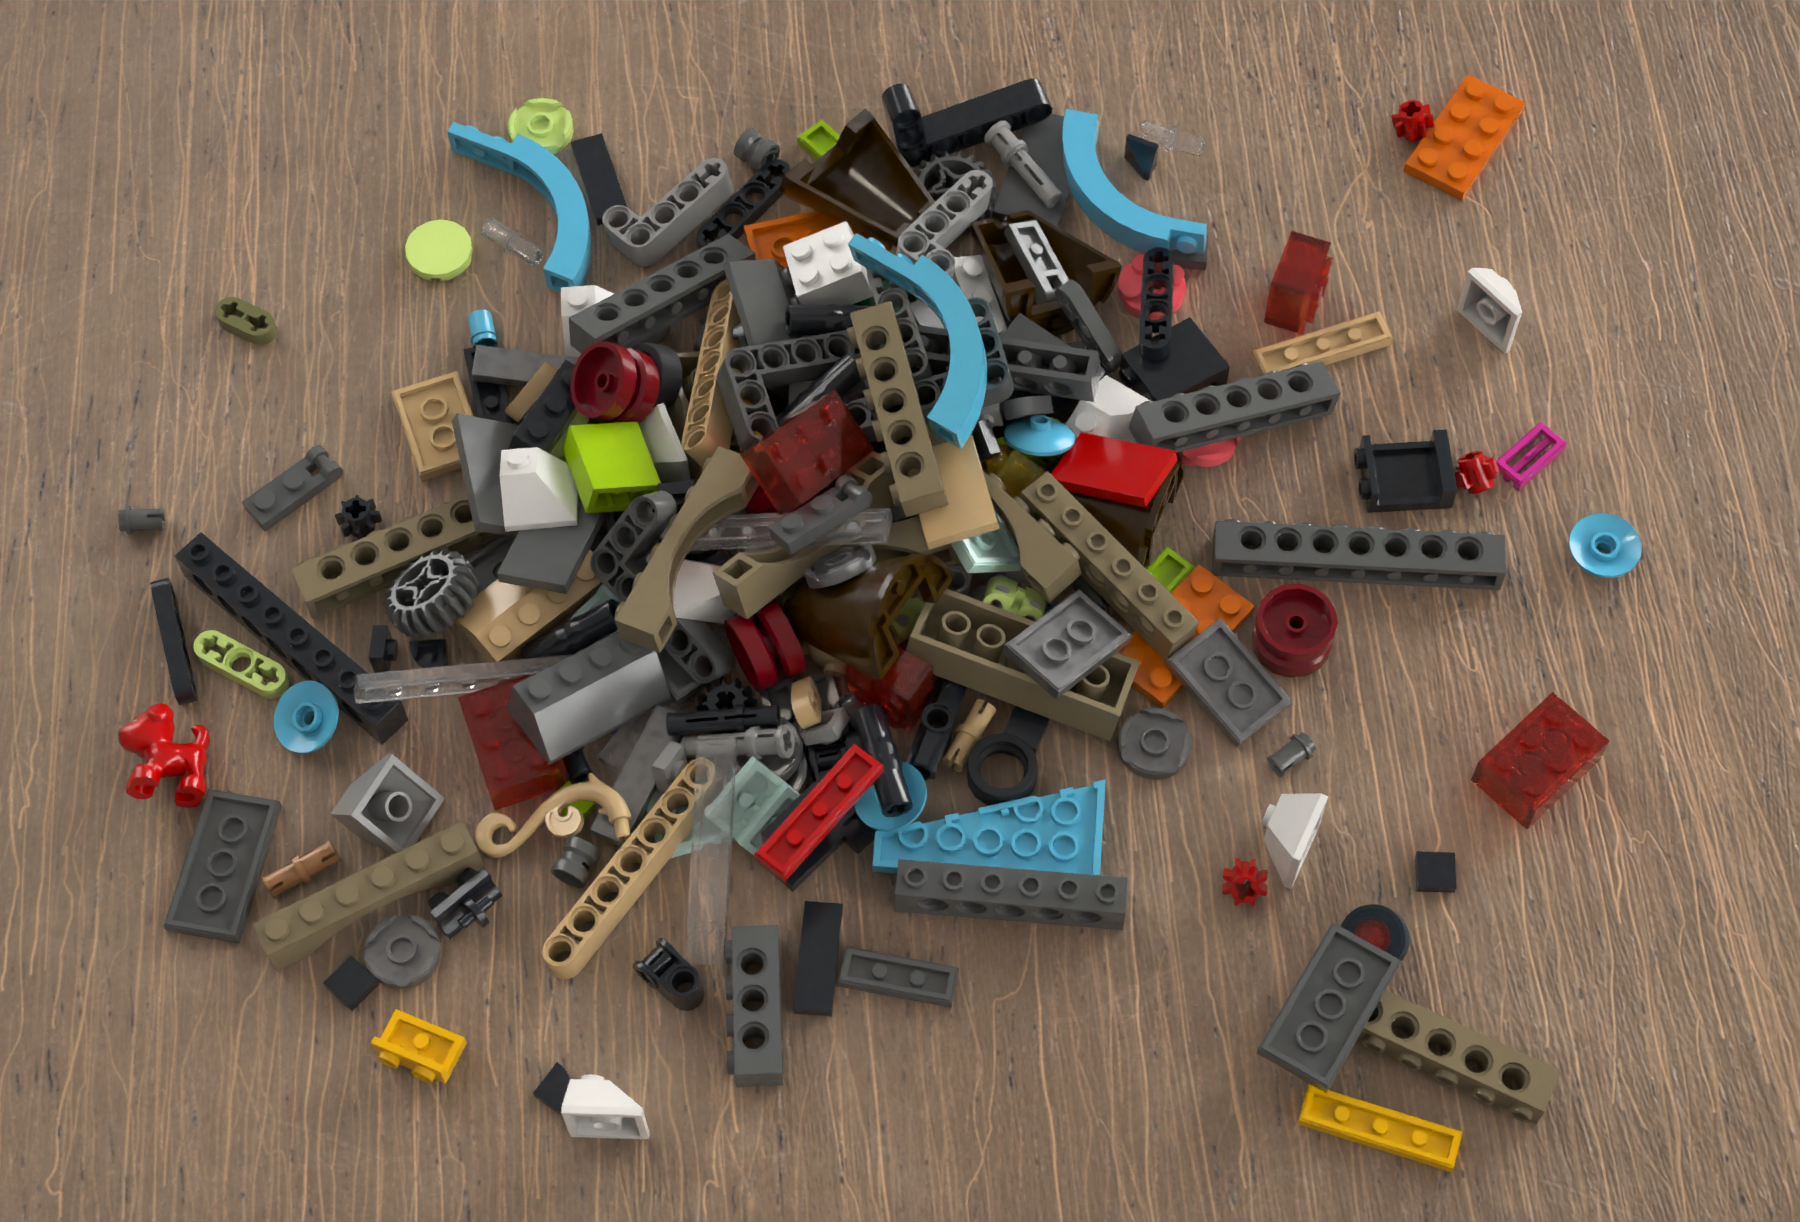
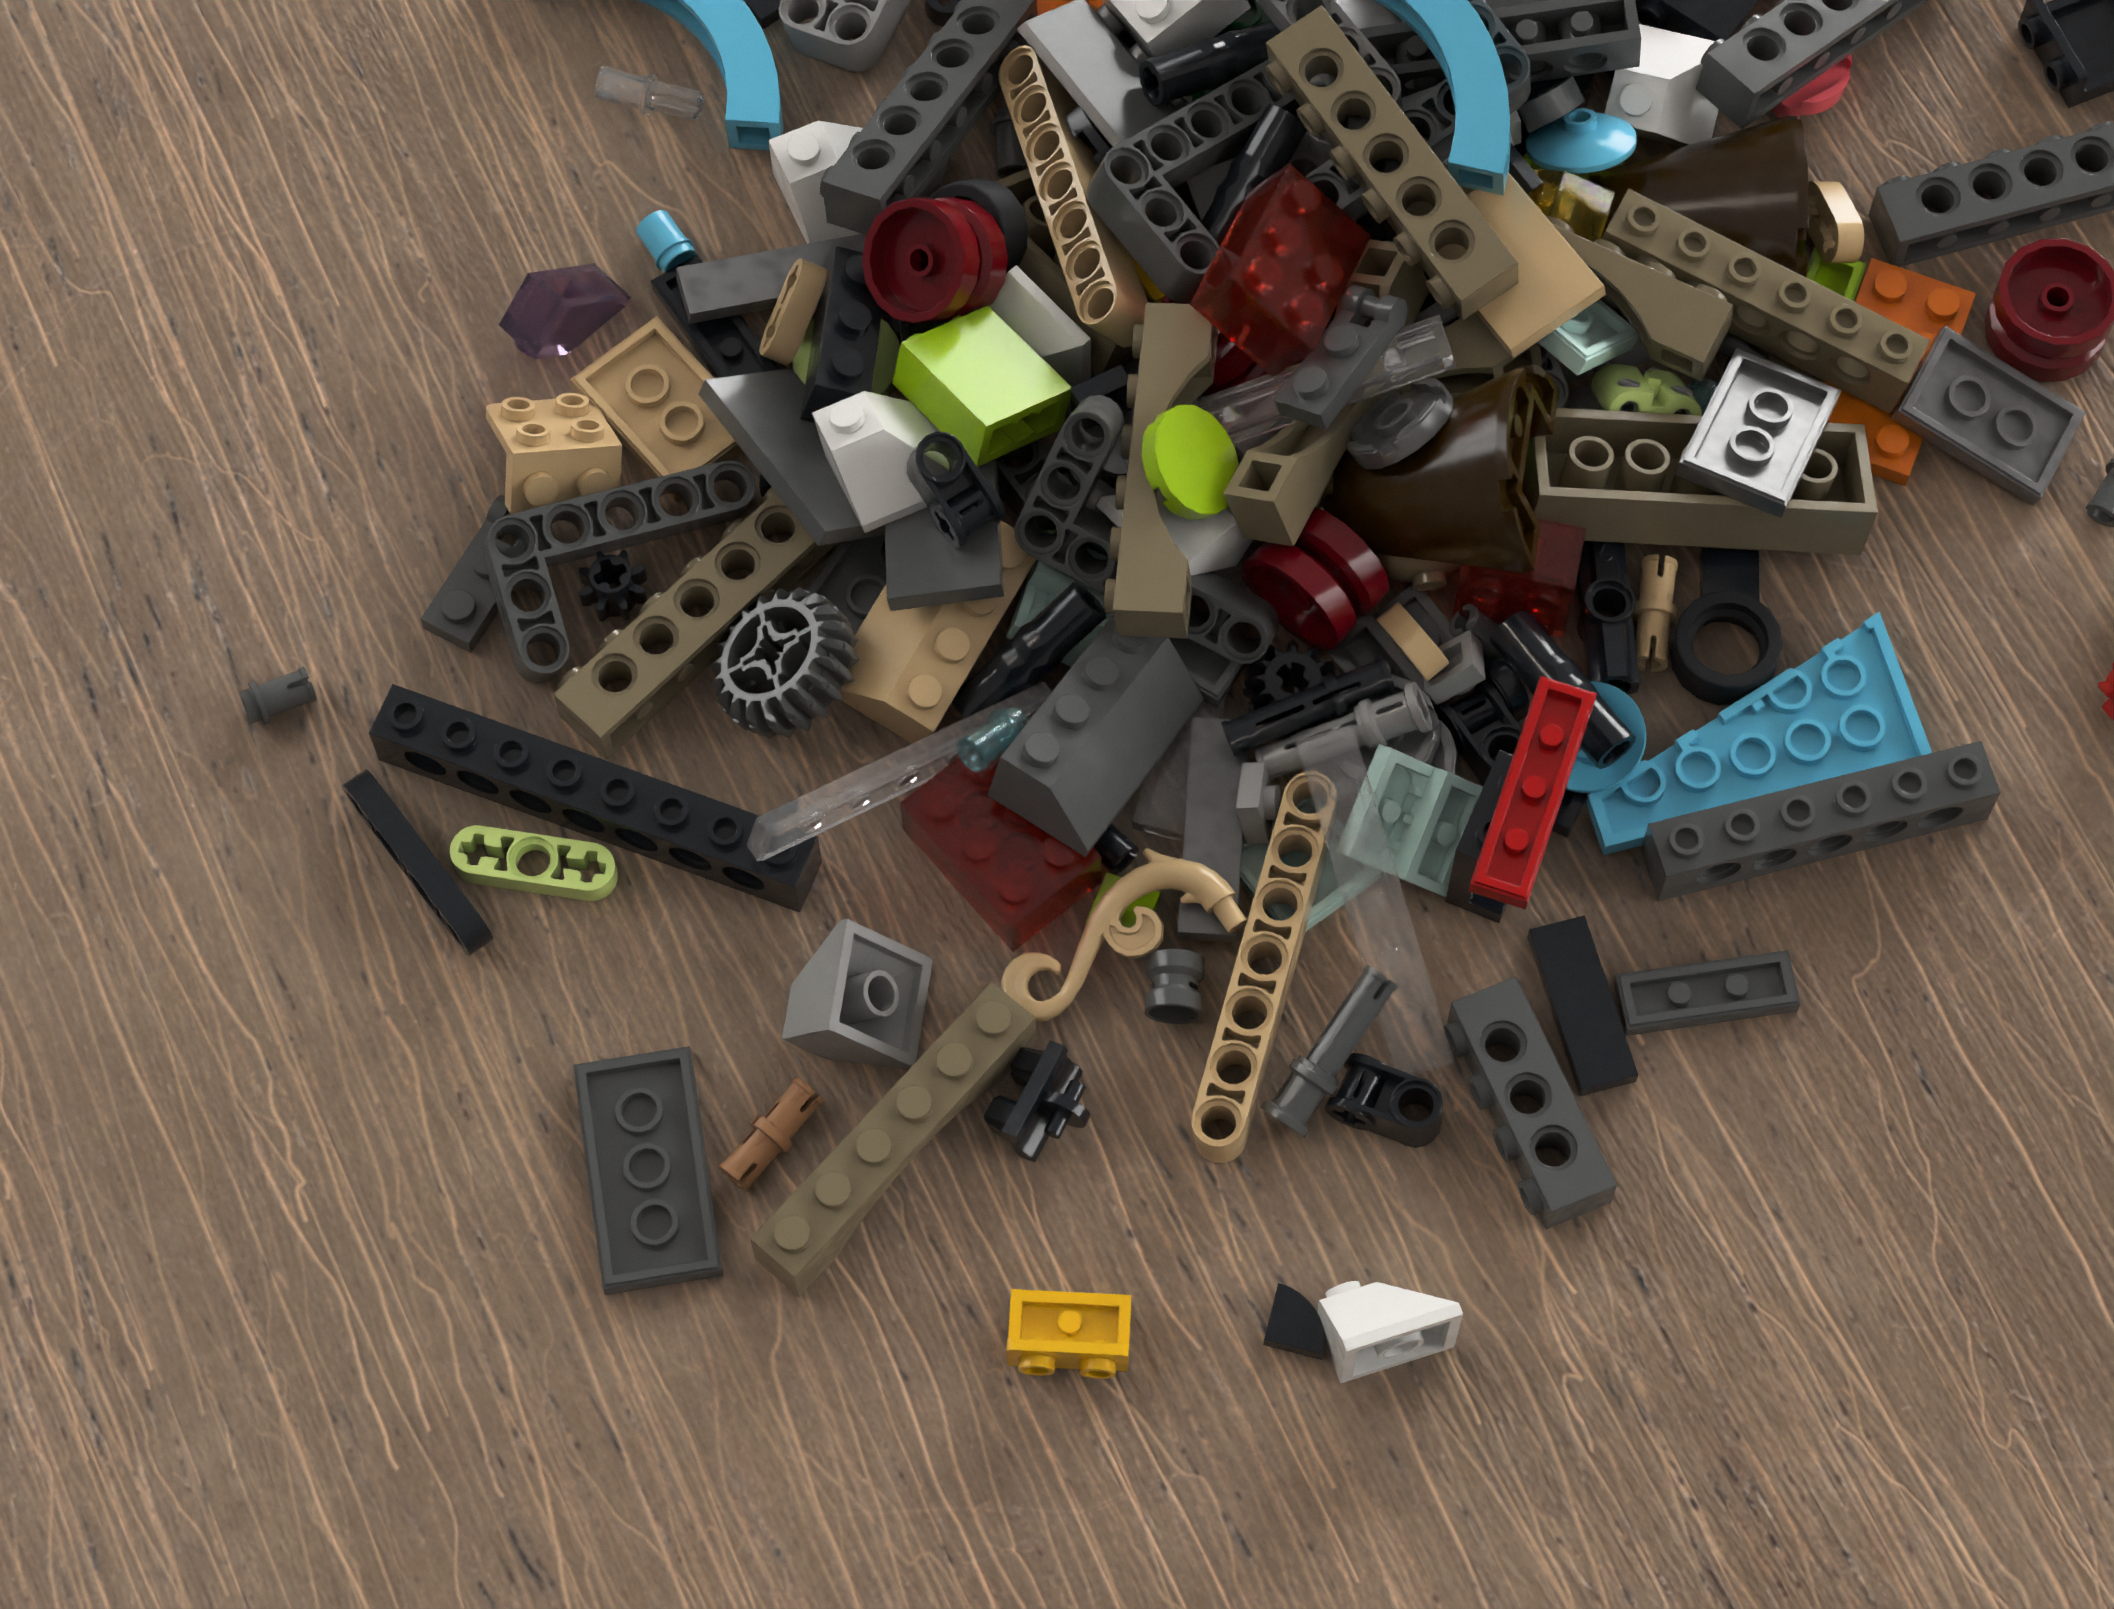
camera: 20 degrees left, 5 degrees up
red animal [118,703,210,808] -> none
olive beam [215,297,277,345] -> none
medium azure dish [274,680,339,754] -> none
black tile [323,956,379,1011] -> none
flat silver tile [364,914,442,989] -> none
black plate [369,625,398,674] -> none
yellowish green tile [405,219,473,281] -> none
black tile [409,639,448,677] -> none
red tile [1051,432,1178,507] -> none
flat silver tile [1118,707,1192,779] -> none
none -> dark grey beam [483,460,756,684]
none -> tan bracket [486,393,622,514]
none -> clear purple slope [499,263,631,360]
none -> black piece [907,432,1006,548]
none -> clear light blue pin [957,707,1029,772]
none -> lime tile [1141,405,1239,520]
none -> dark grey pin [1261,965,1399,1138]
none -> tan beam [1806,181,1864,263]

